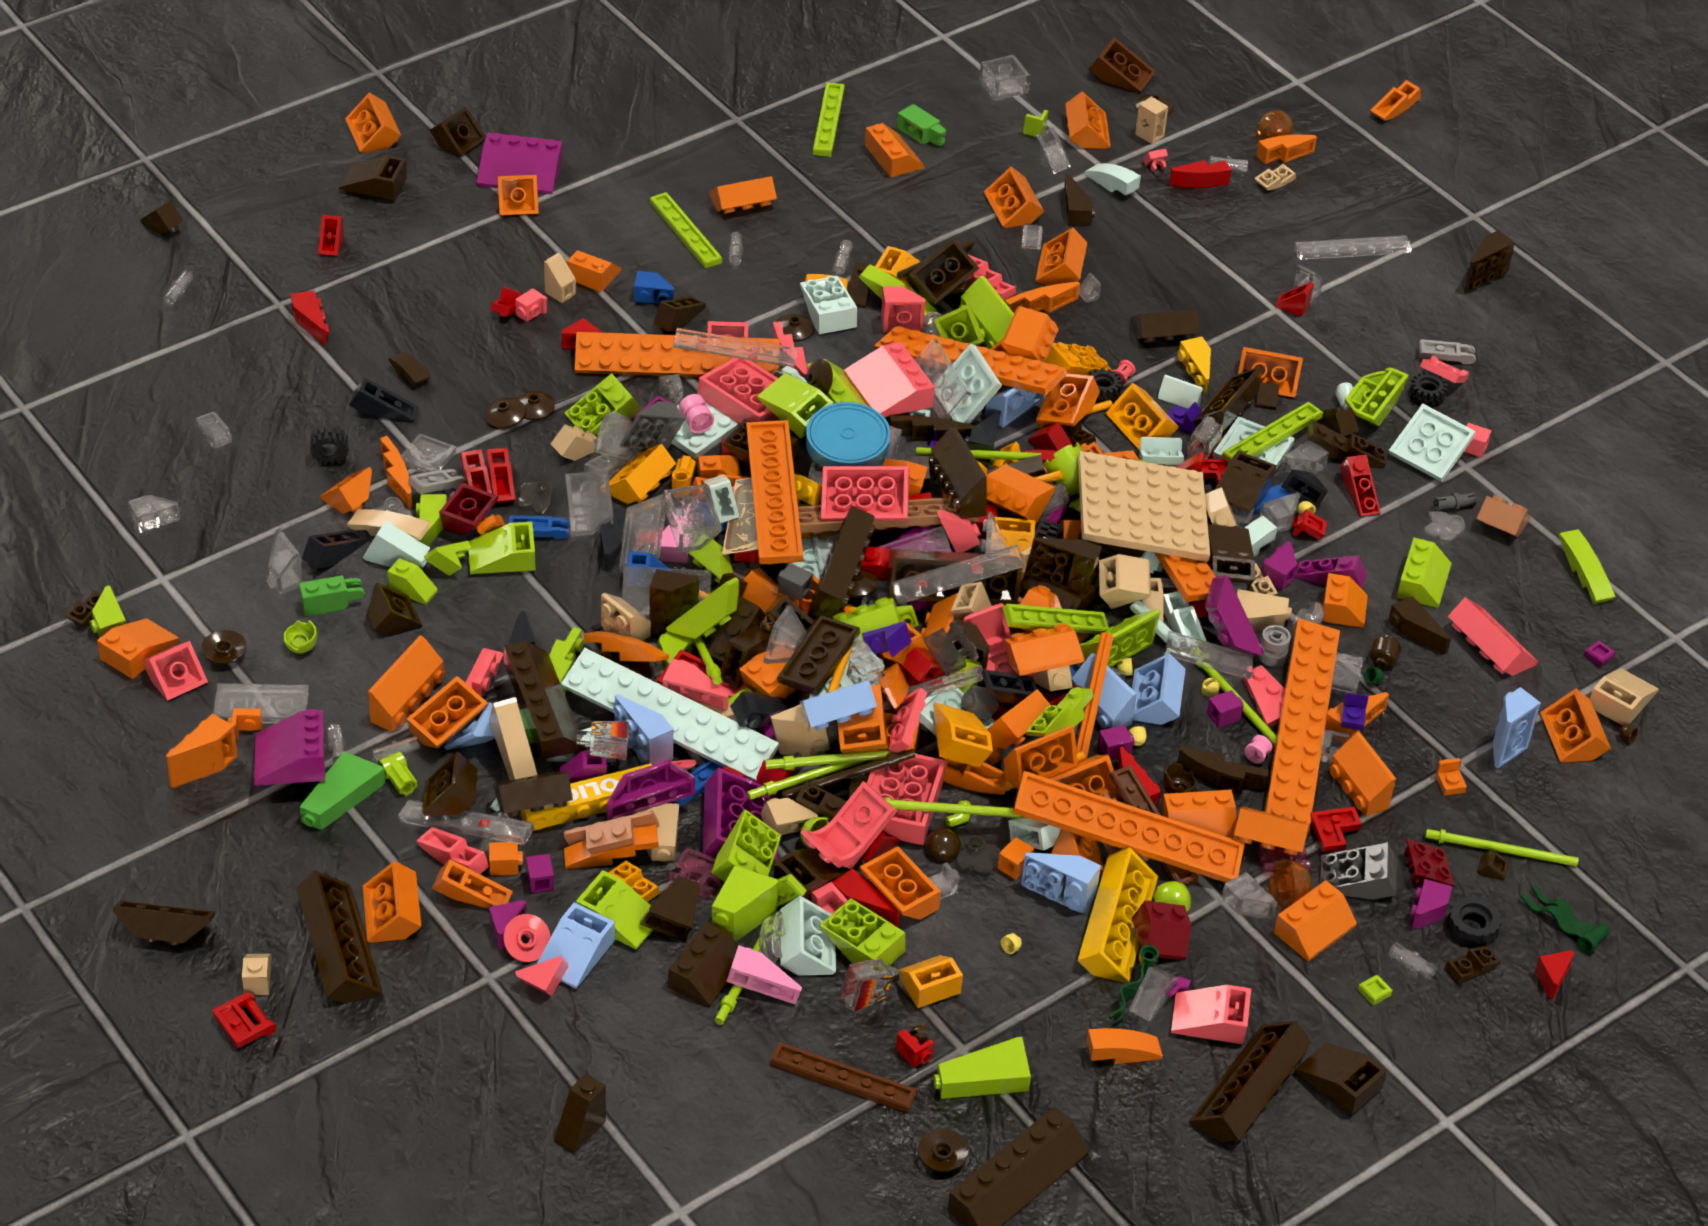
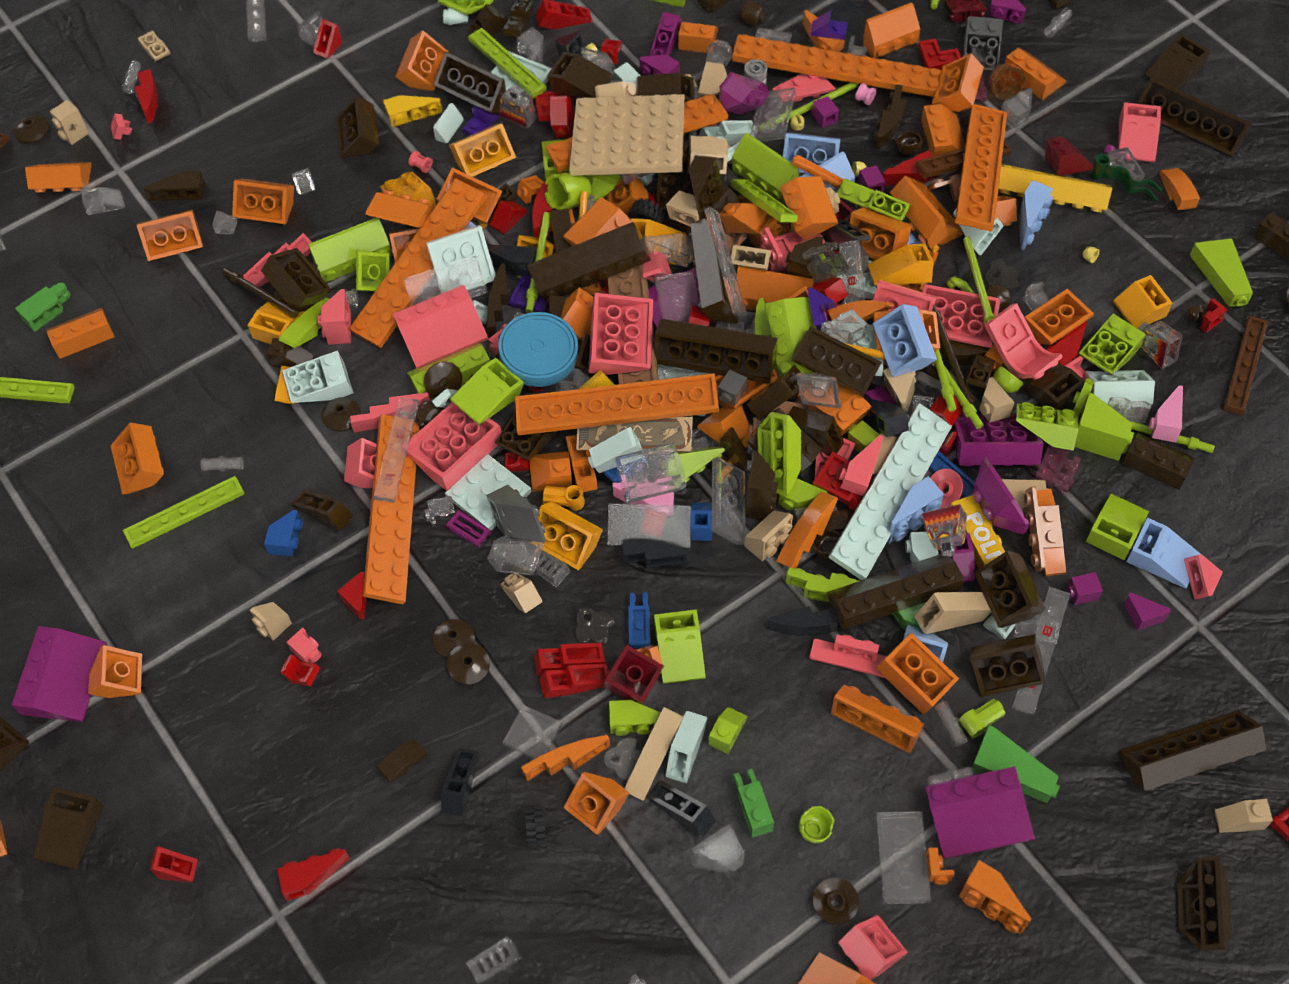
camera: 85 degrees left, 15 degrees up
orange slope [363,861,421,943] -> none
dark brown slope [367,582,423,636] -> none
light grey hinge [408,469,466,494] -> none
coral slope [417,827,489,874] -> none
lime slope [424,541,472,575] -> none
orange slope [432,859,513,909] -> none
orange brick [489,842,523,876] -> none
coral dish [503,914,551,962] -> none
lime slope [565,373,642,435] -> none
clear slope [565,471,613,537] -> none
orange slope [567,250,622,292] -> none
light orange slope [609,861,660,902] -> none
dark brown slope [639,875,700,941] -> none
bright pink wheel [679,394,714,433] -> none
lime bar [694,636,722,685] -> none
clear pin [832,240,853,276] -> none
orange brick [997,837,1035,880] -> none
orange slope [1004,282,1080,313] -> none
lime panel [1023,110,1048,138] -> none
light aqua slope [1085,163,1141,195] -> none
black tyre [1087,368,1122,403] -> none
light aqua bracket [1139,437,1184,467] -> none
lime hair [1154,881,1192,912] -> none
orange slope [1256,135,1317,164] -> none
clear orange cylinder [1257,110,1294,140] -> none
lime tile [1358,975,1393,1006] -> none
dark green hinge [1365,666,1384,685] -> none

